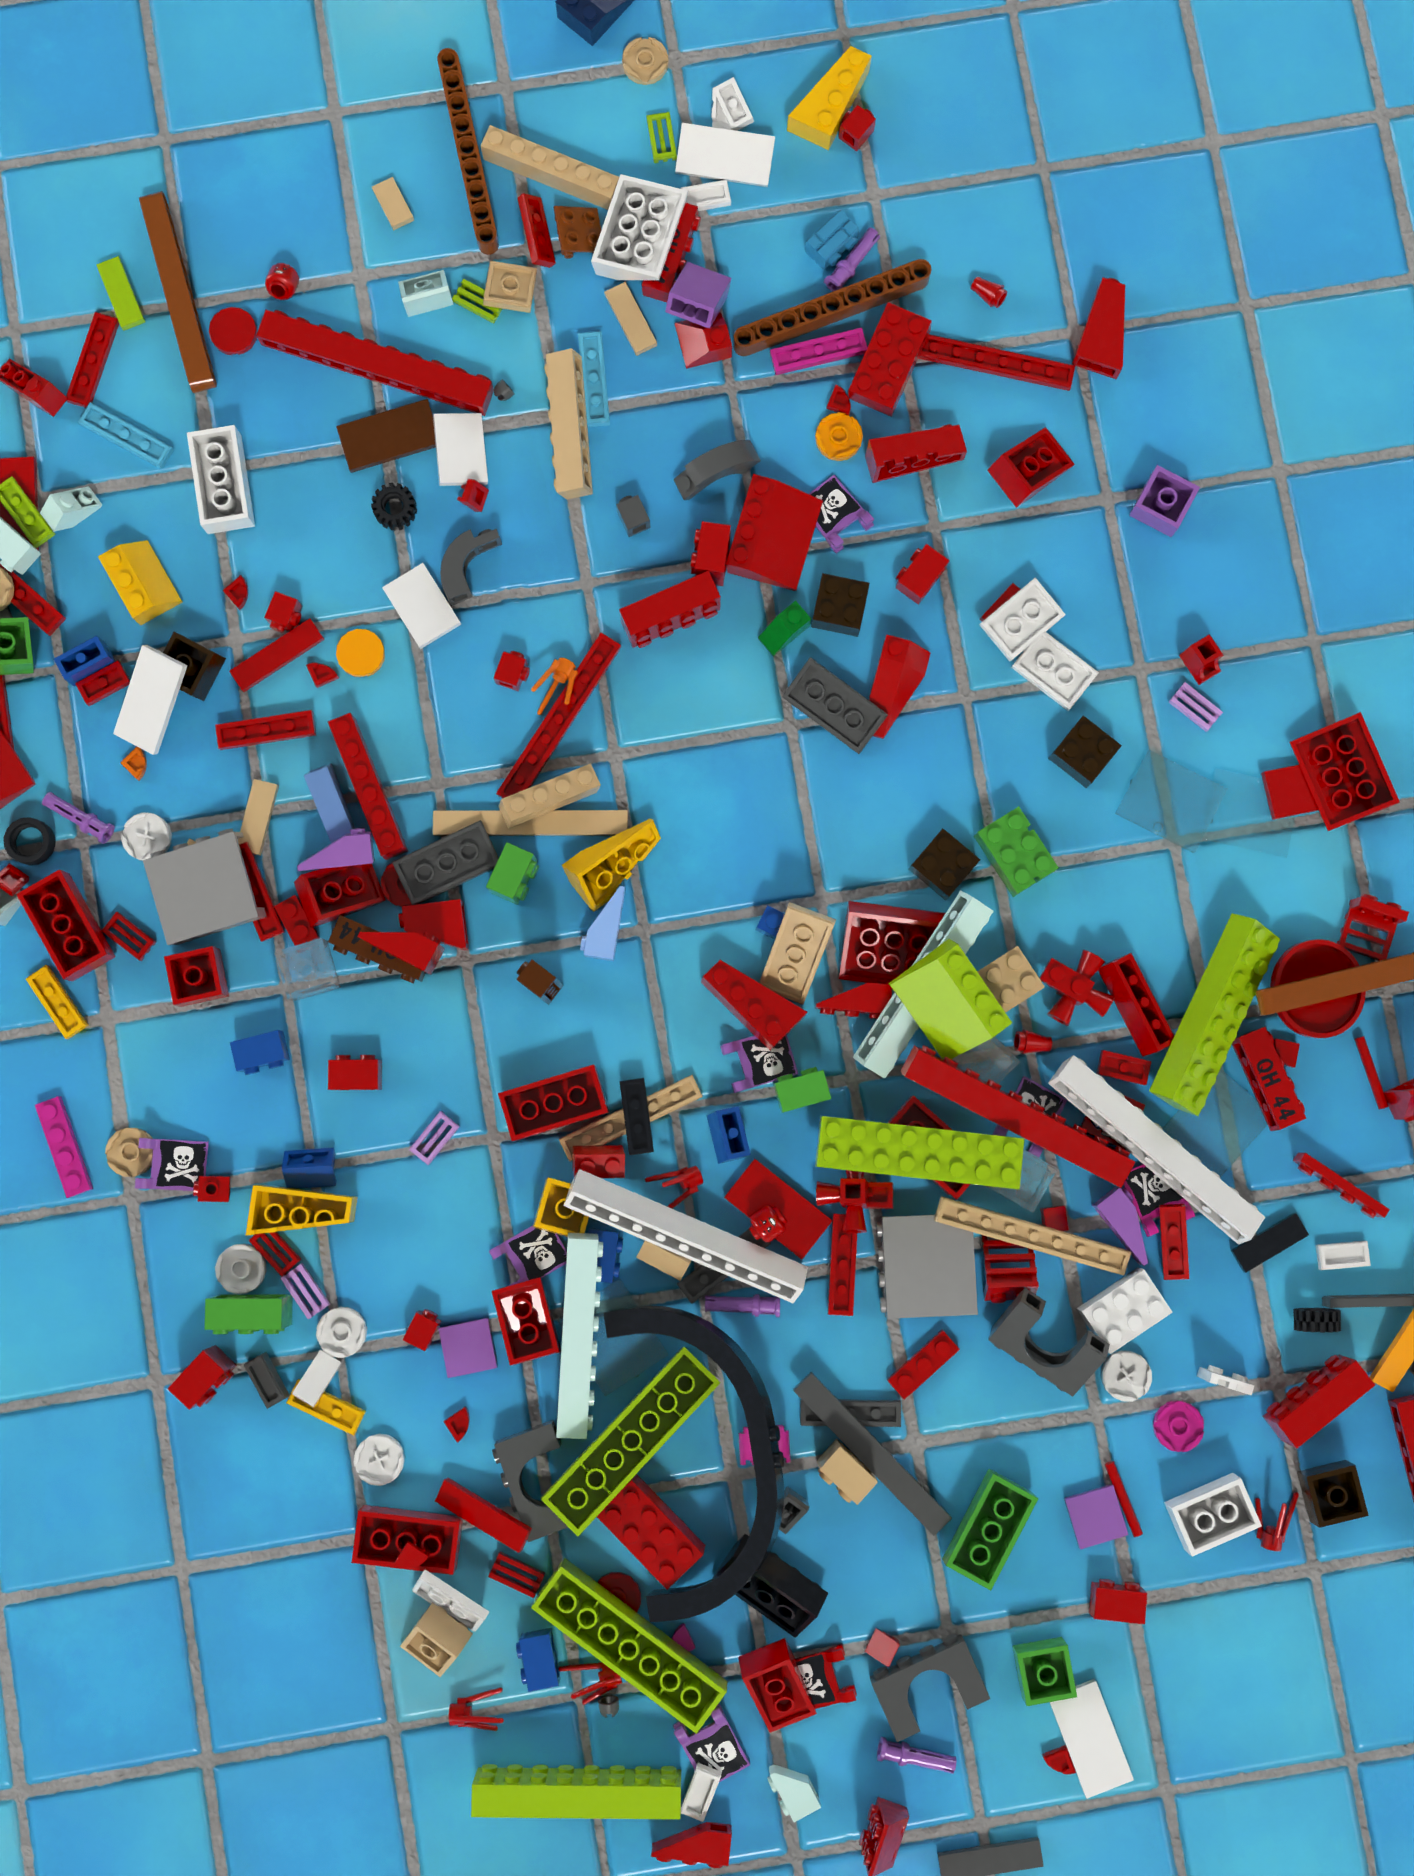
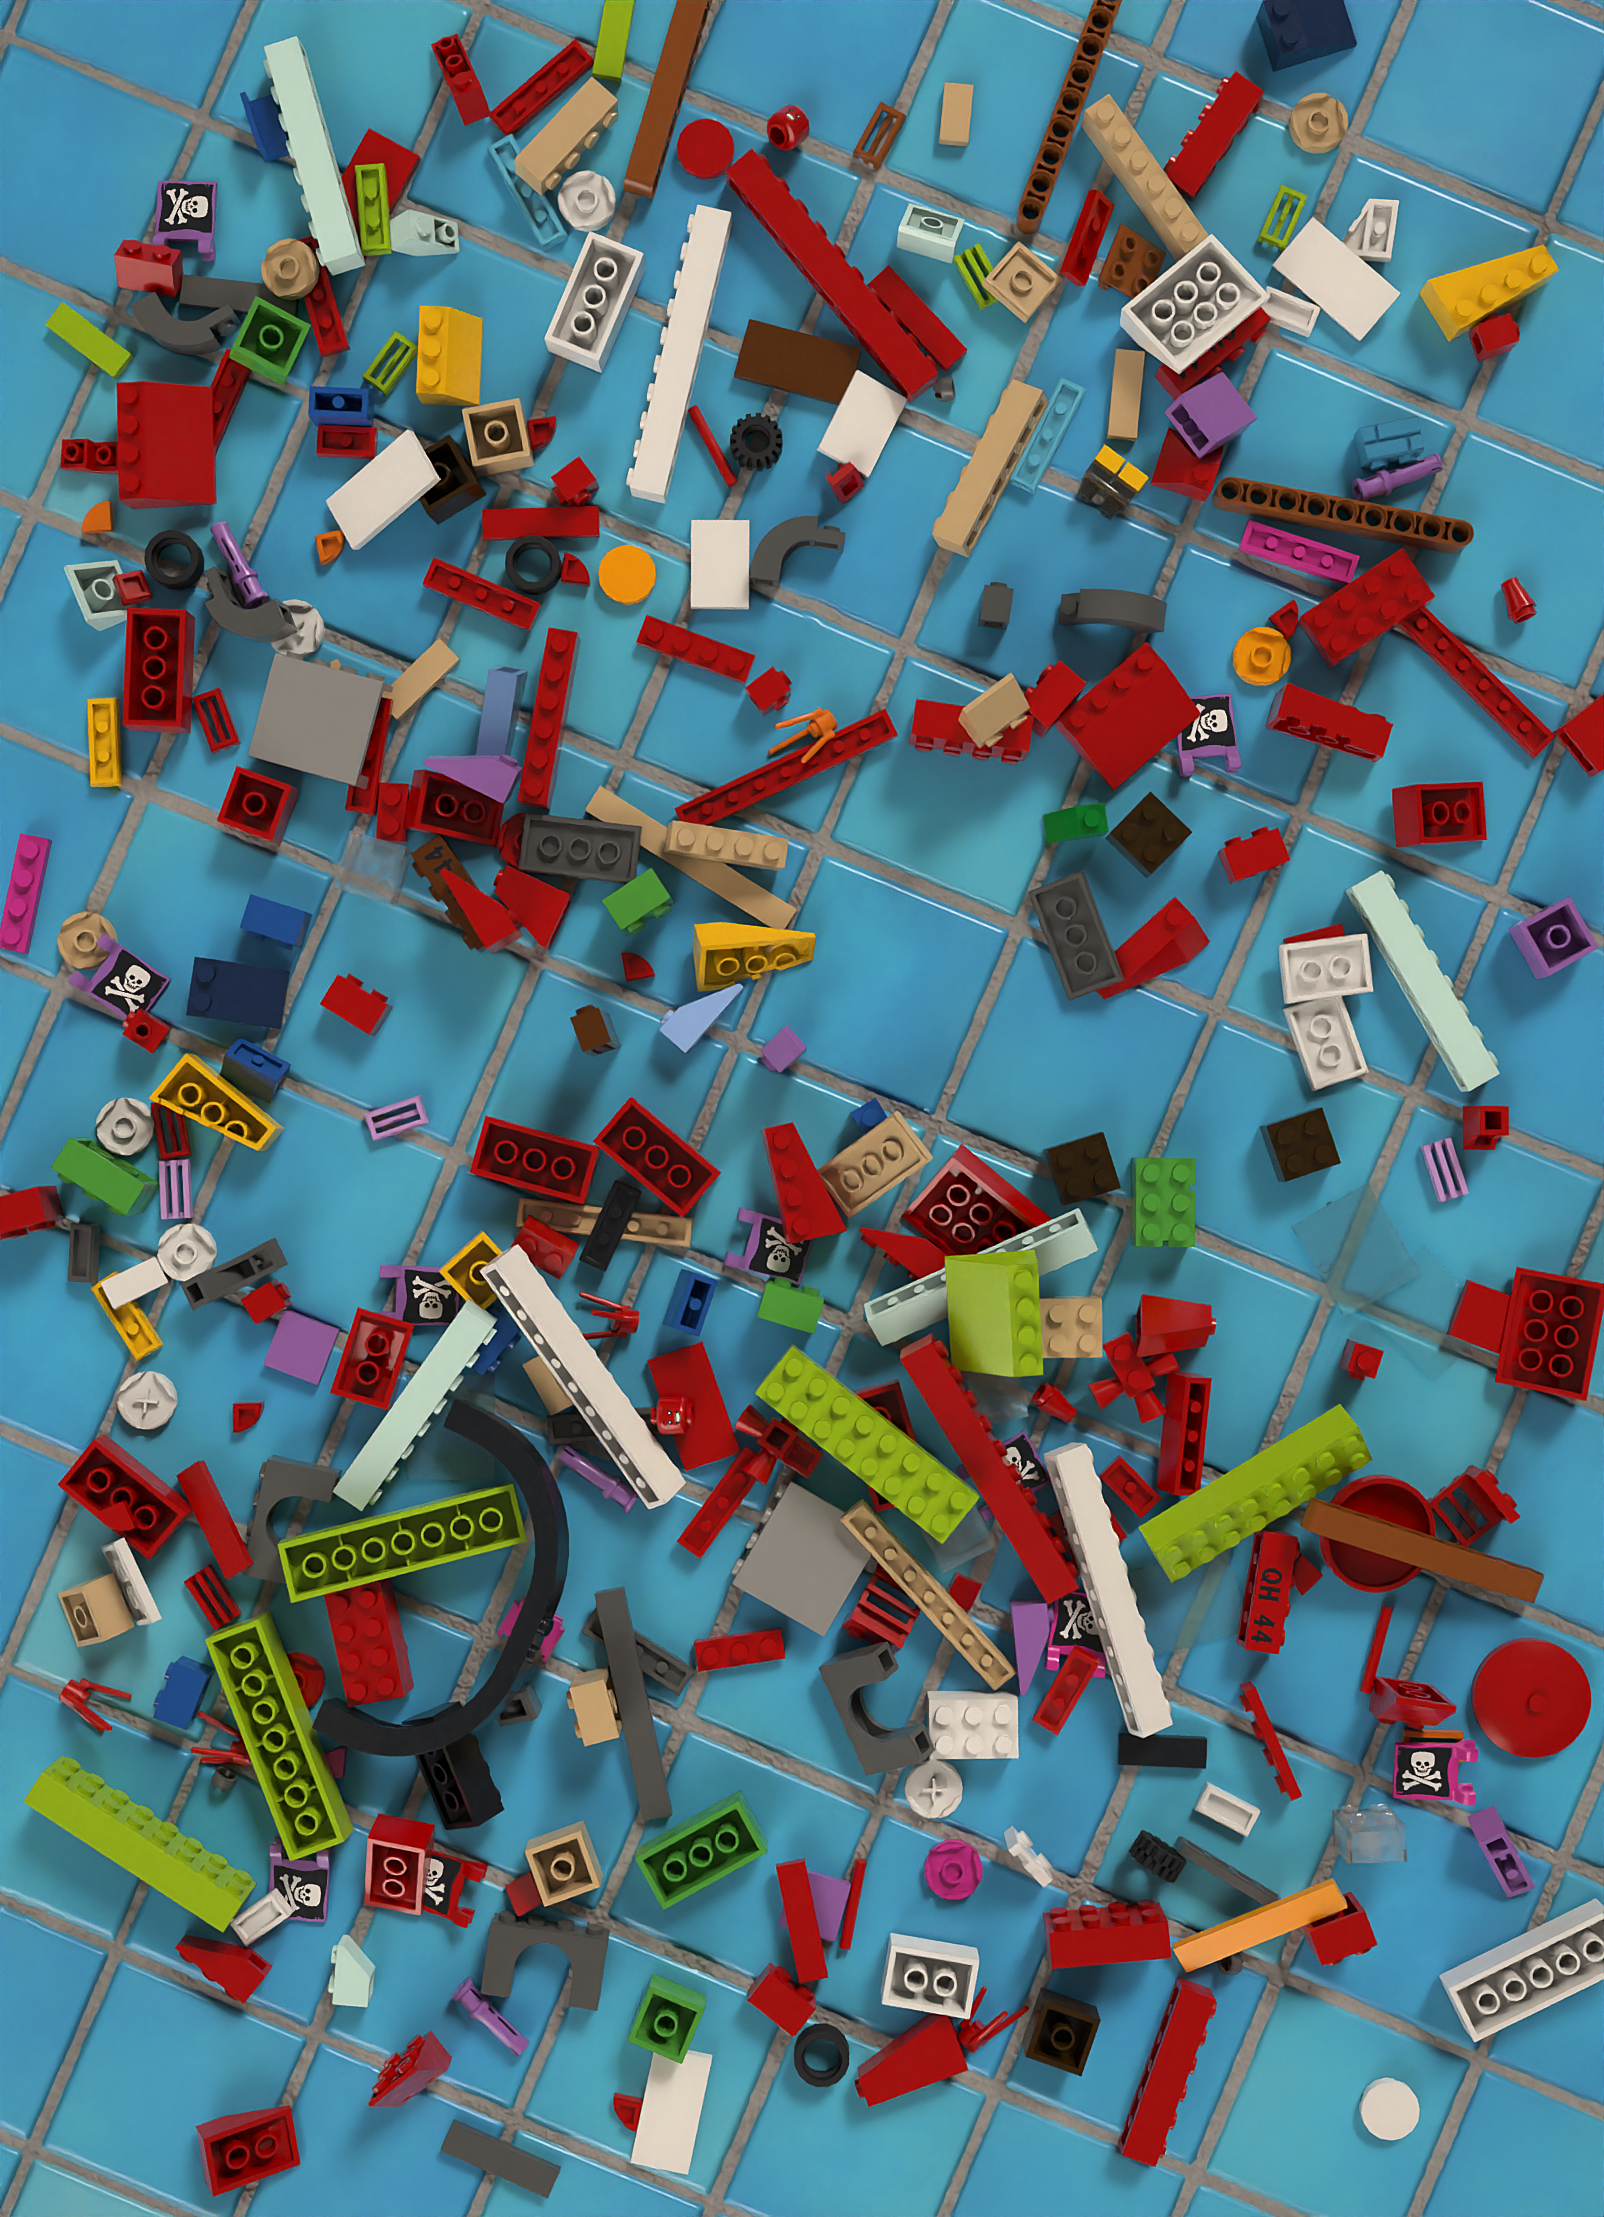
camera: 40 degrees right, 5 degrees up
none -> dark grey arch [180,1238,288,1310]
none -> dark blue slope [186,957,290,1029]
none -> dark grey arch [205,566,298,642]
none -> lime tile [362,330,418,397]
none -> tan brick [462,398,535,477]
none -> black tyre [505,535,562,595]
none -> tan brick [514,77,619,196]
none -> tan brick [525,1820,604,1907]
none -> white tile [558,170,617,232]
none -> red brick [593,1097,722,1218]
none -> red tile [621,952,655,982]
none -> white brick [626,204,732,504]
none -> red plate [636,615,756,685]
none -> red bar [687,405,738,488]
none -> medium lavender slope [761,1025,807,1073]
none -> red tile [776,1858,828,1983]
none -> black tyre [794,2023,849,2087]
none -> dark orange tile [853,101,906,170]
none -> red slope [854,2013,968,2107]
none -> red tile [867,265,968,372]
none -> tan slope [958,672,1030,749]
none -> clear smoke hips [1077,444,1149,520]
none -> red slope [1136,1294,1216,1357]
none -> red wedge [1163,71,1264,202]
none -> red brick [1339,1339,1384,1381]
none -> light aqua brick [1345,870,1500,1092]

